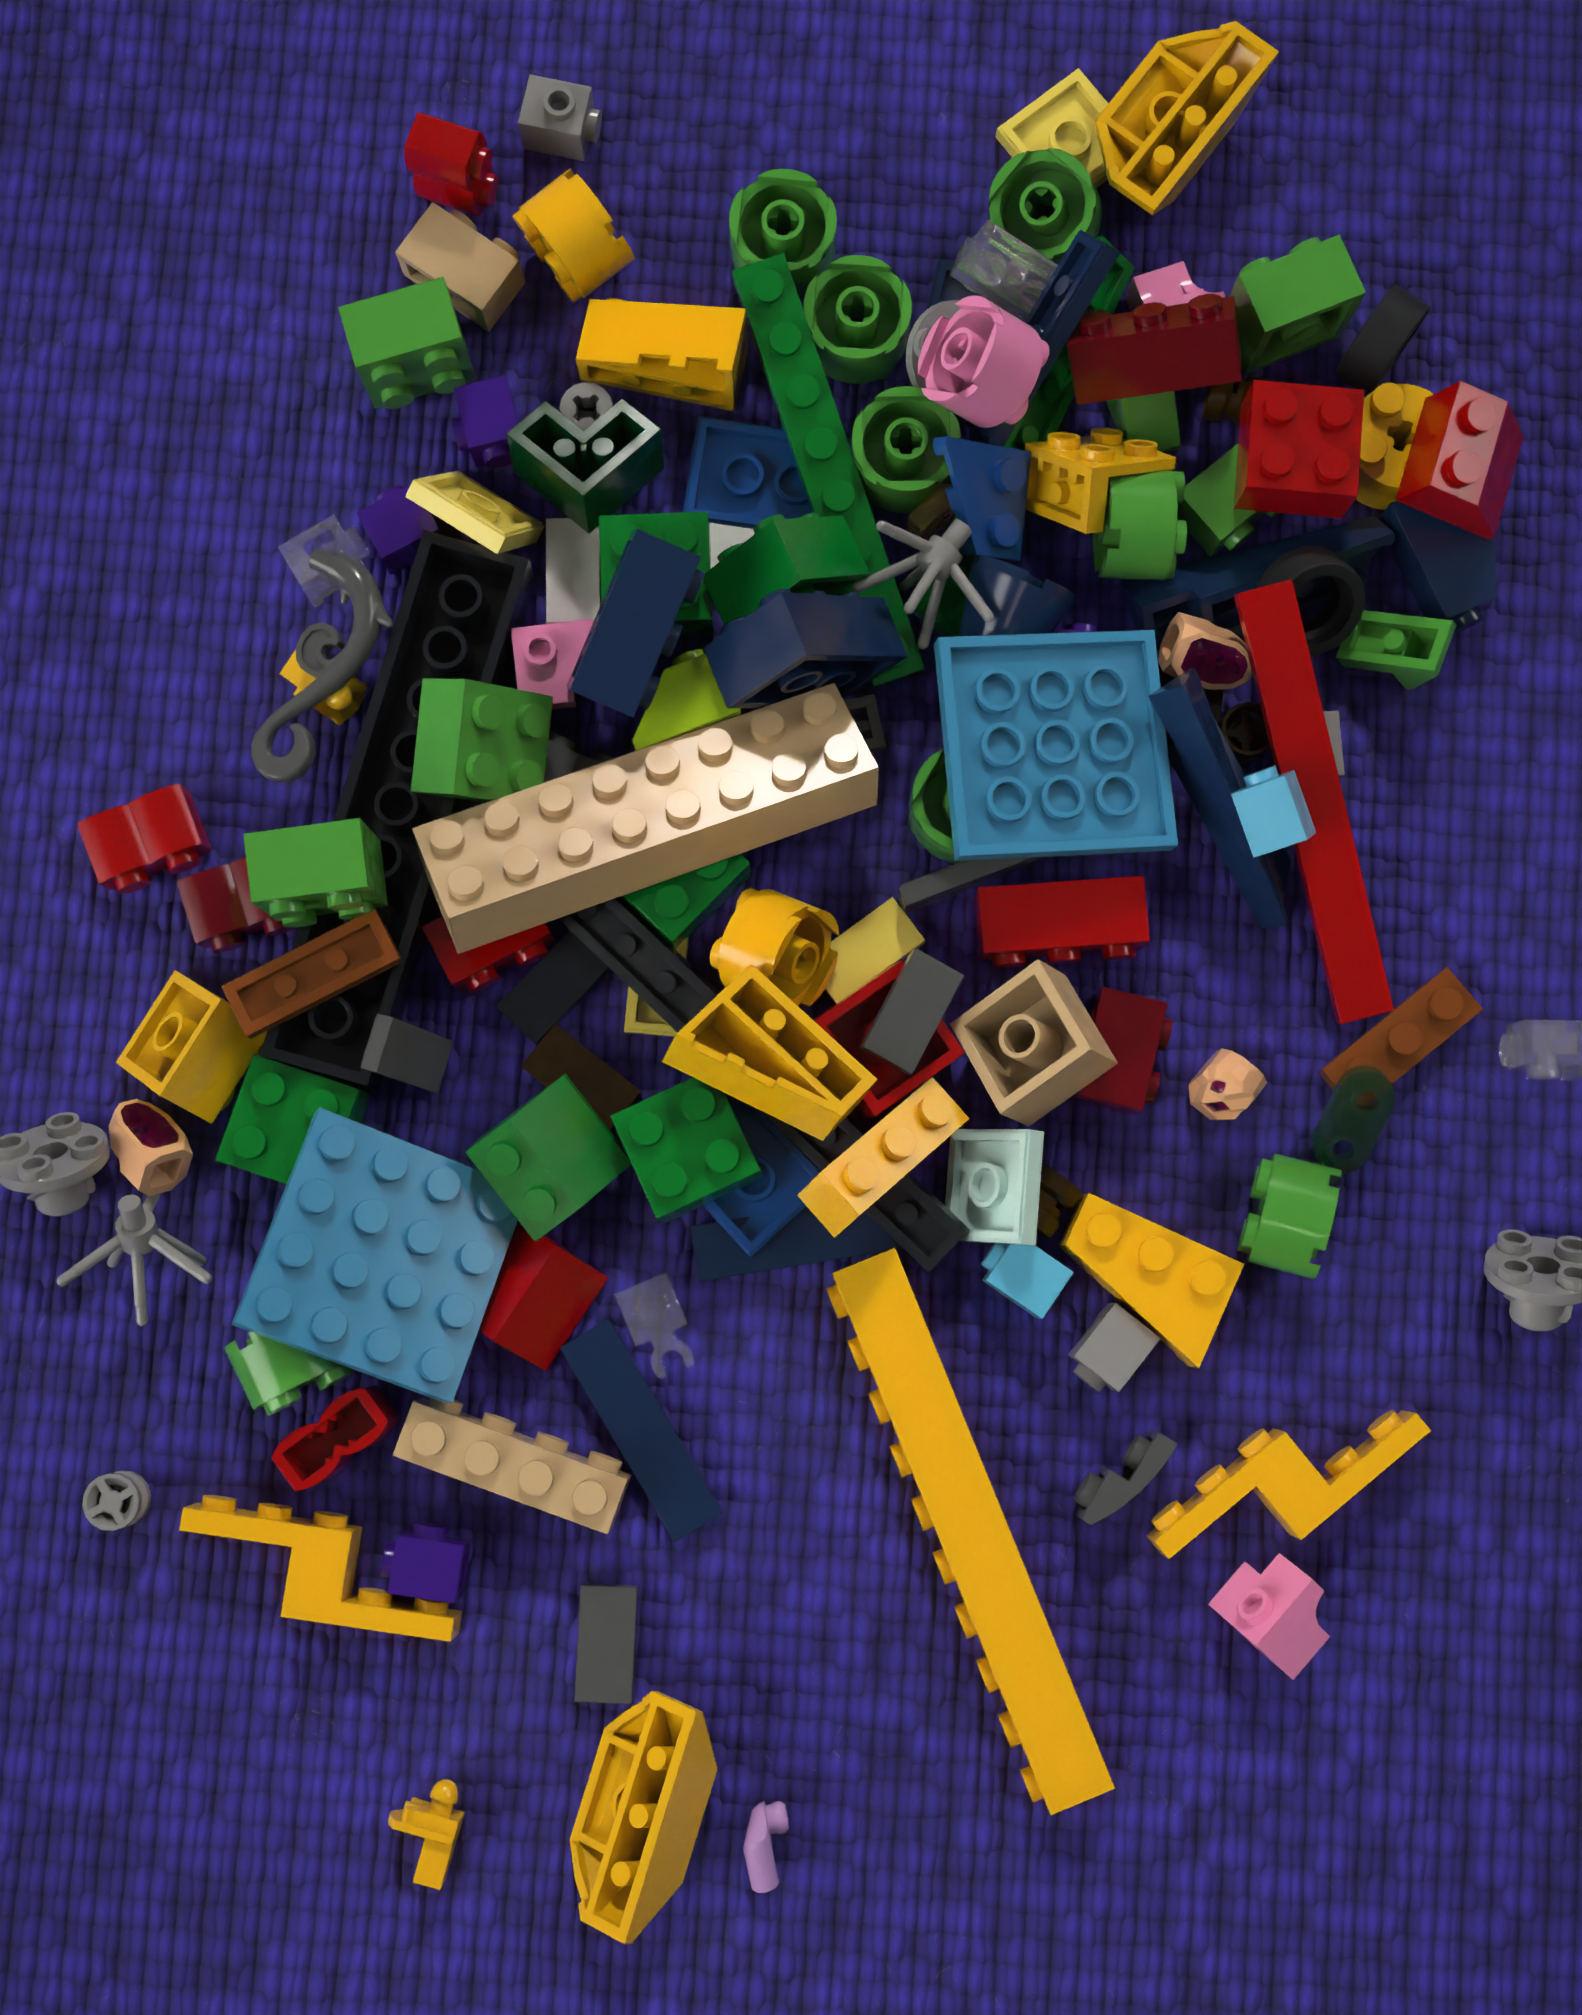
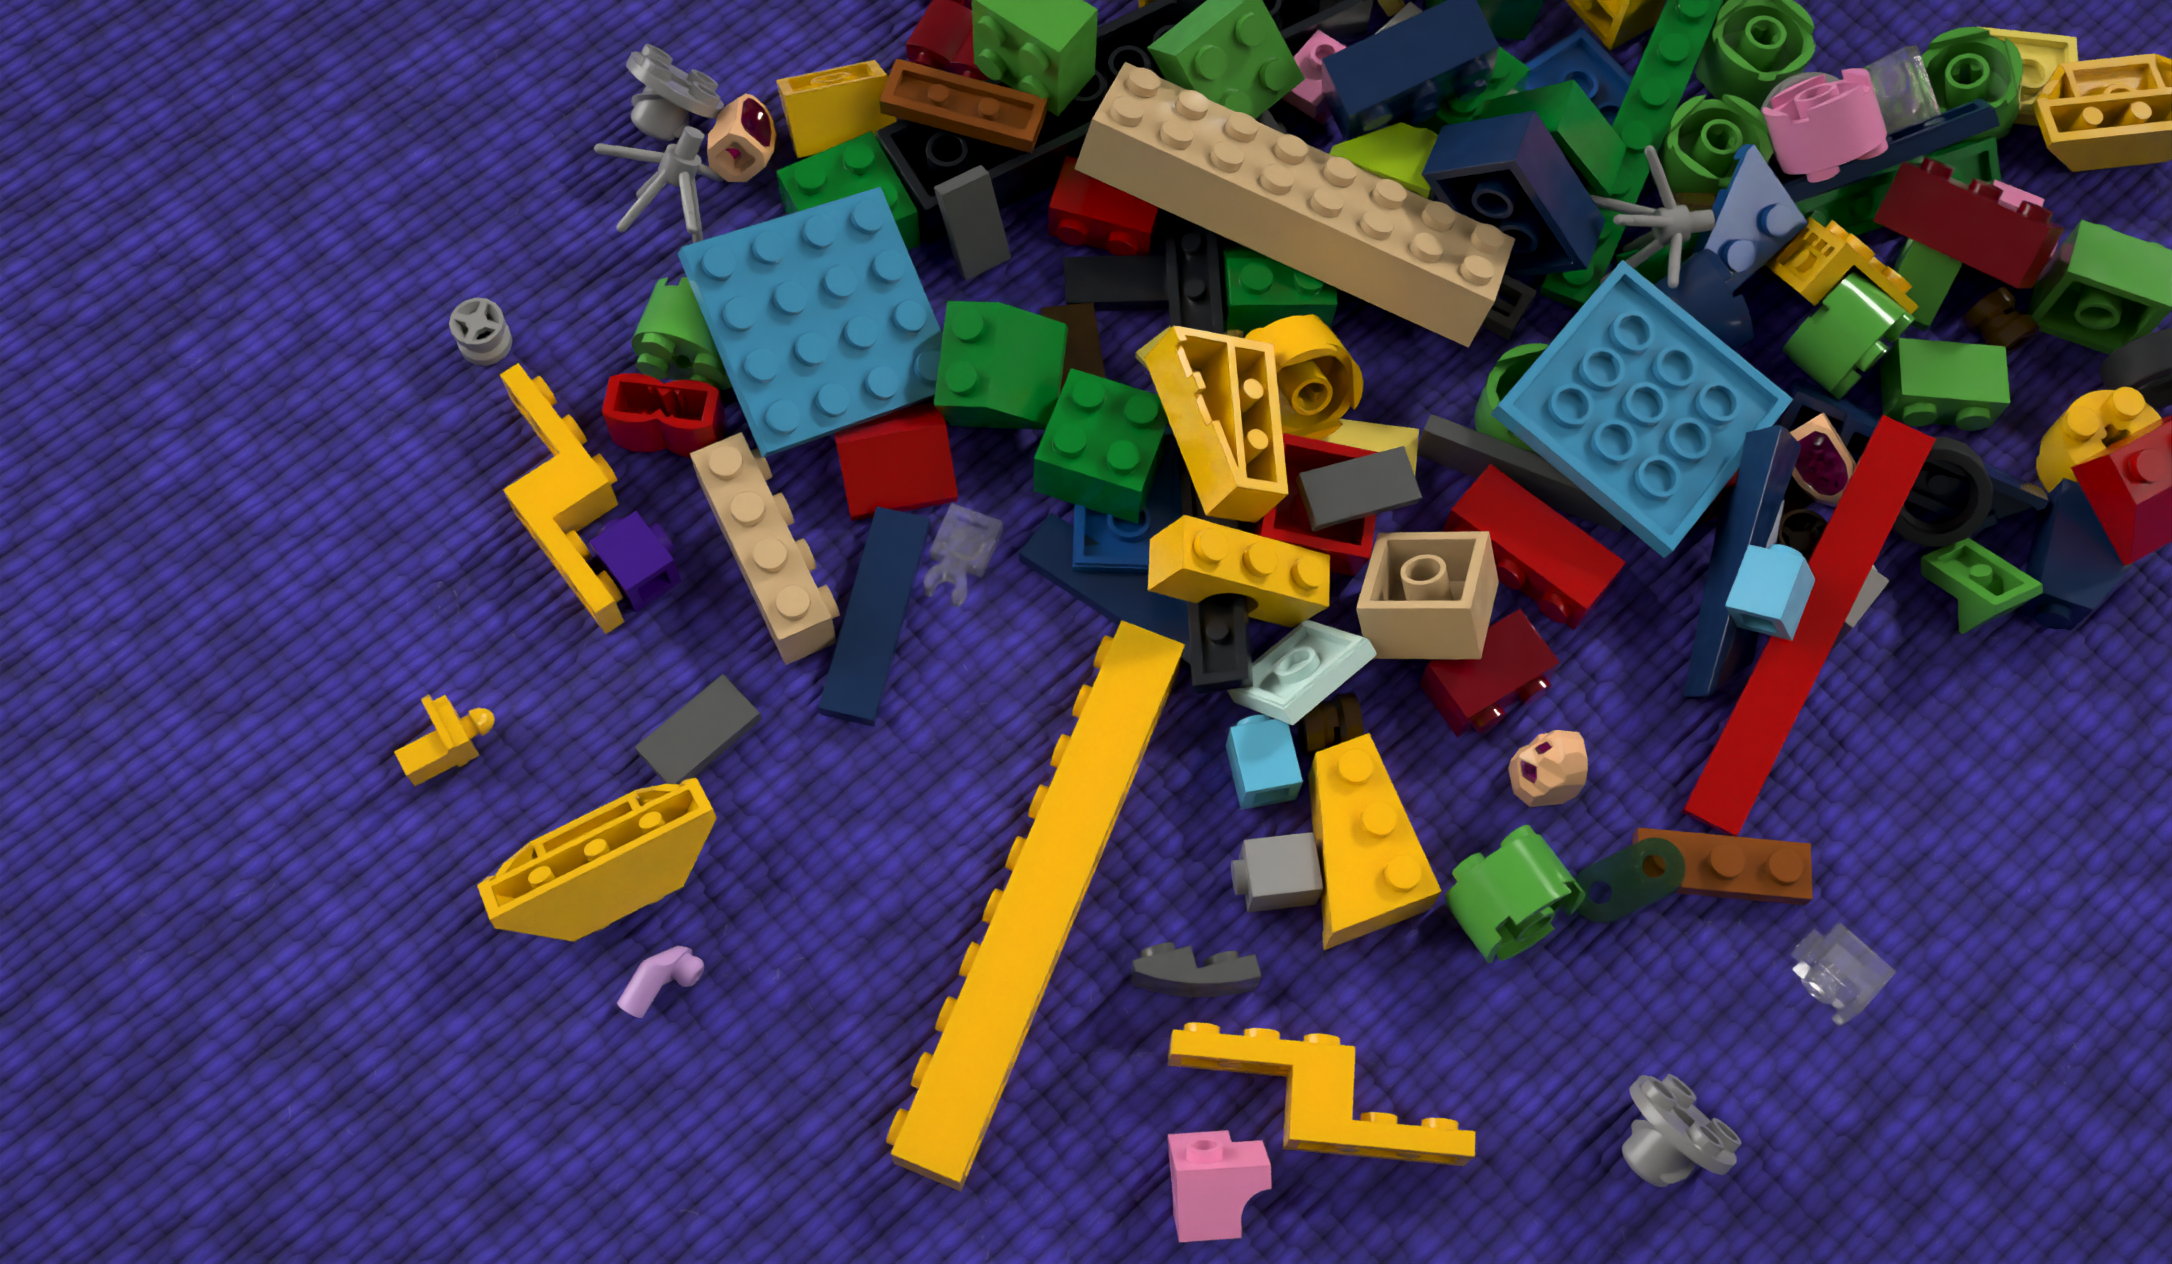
camera: 40 degrees right, 15 degrees down
red brick [1233,380,1365,519] -> none

